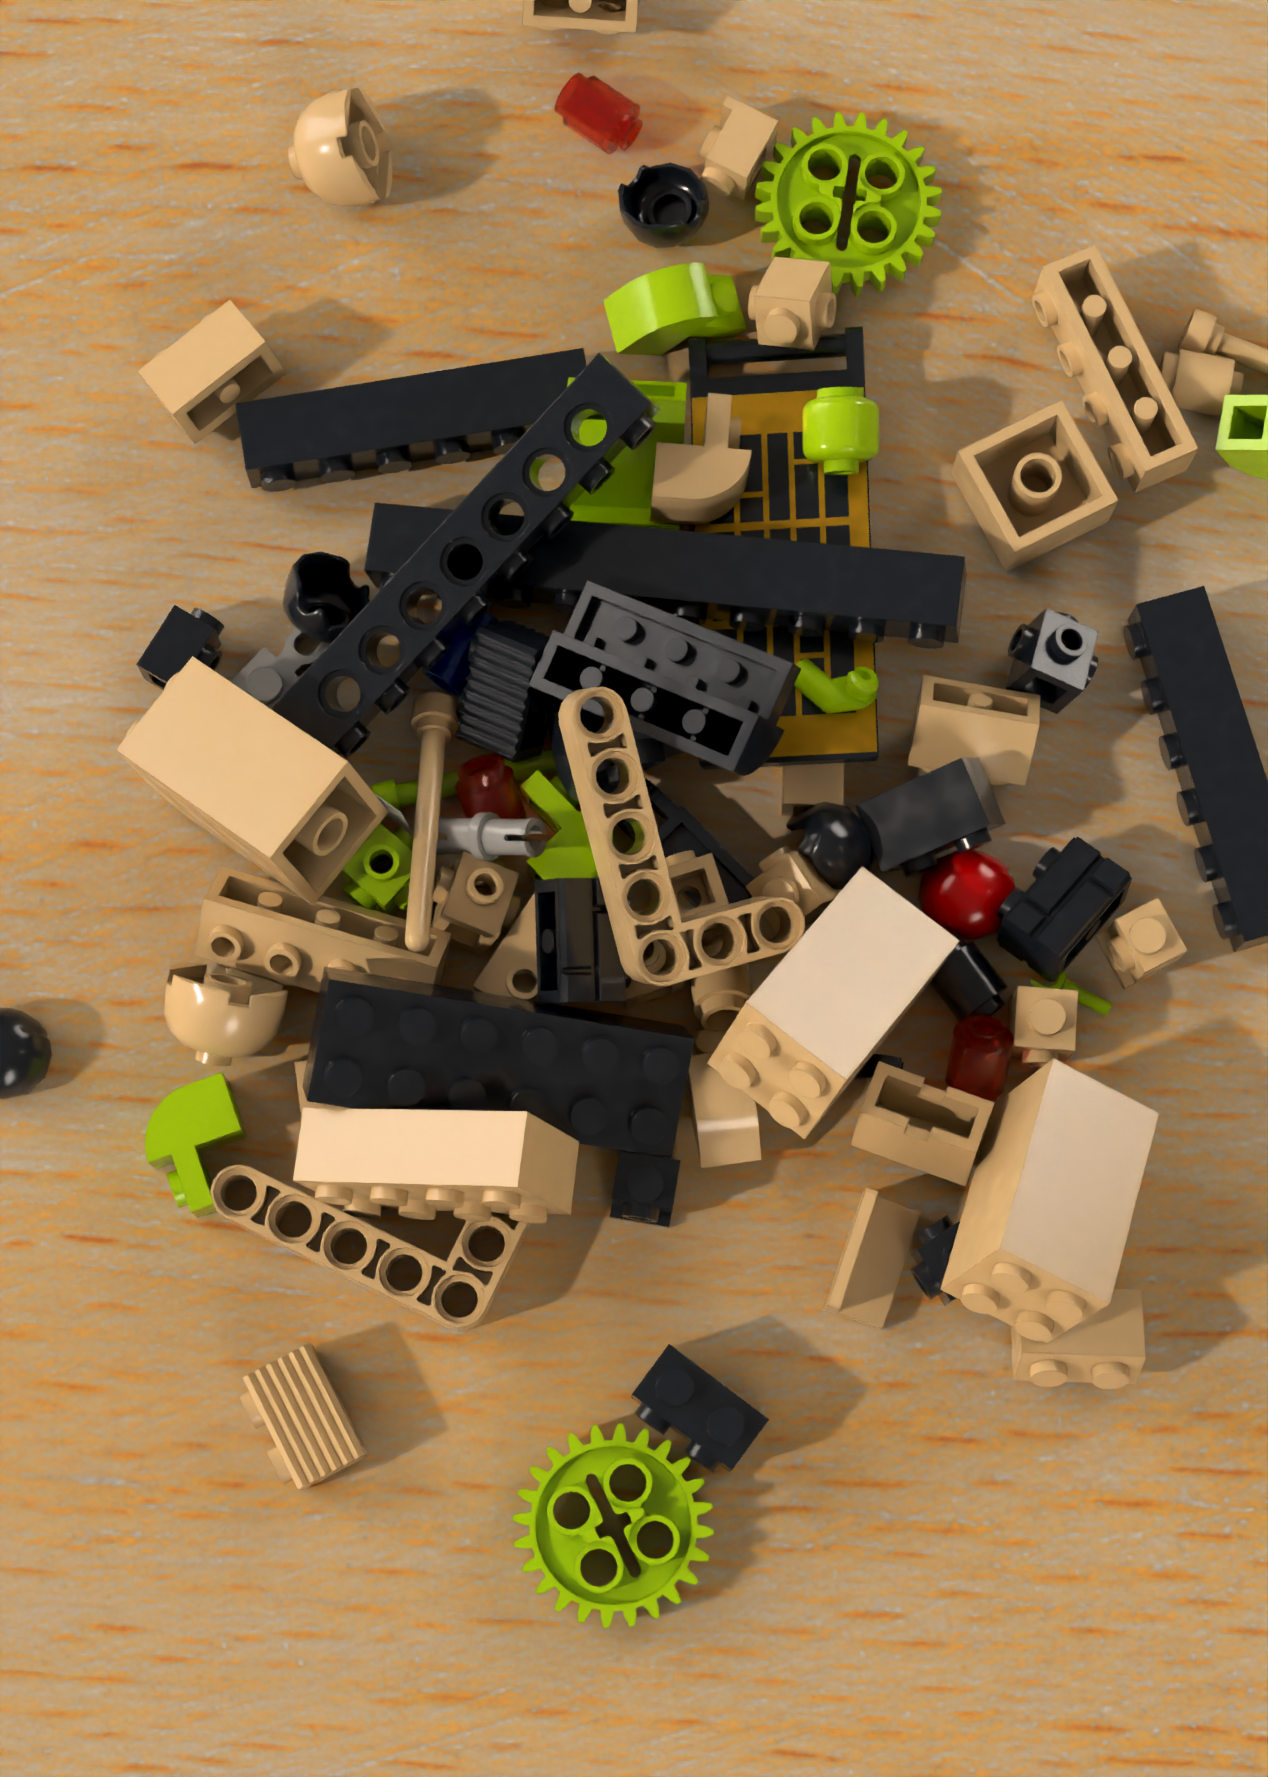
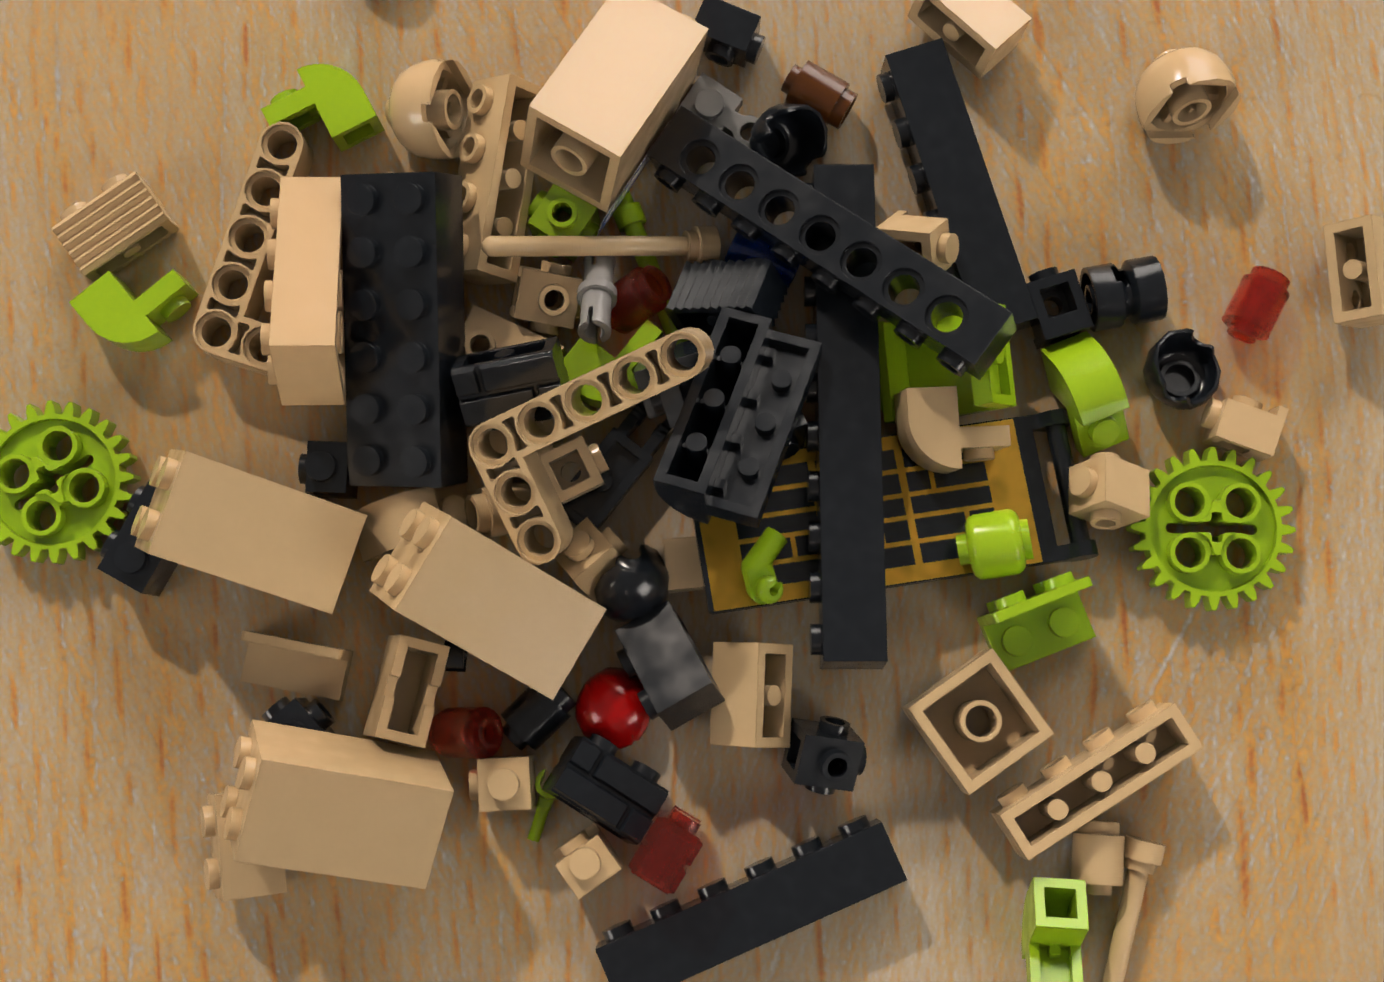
camera: 85 degrees right, 5 degrees up
none -> lime brick [69,269,199,352]
none -> tan brick [131,449,367,614]
none -> clear red brick [628,805,703,894]
none -> reddish brown brick [781,61,858,129]
none -> tan brick [876,210,959,271]
none -> lime bracket [977,571,1096,671]
none -> black brick [1027,267,1094,349]
none -> black wheel [1080,255,1168,332]

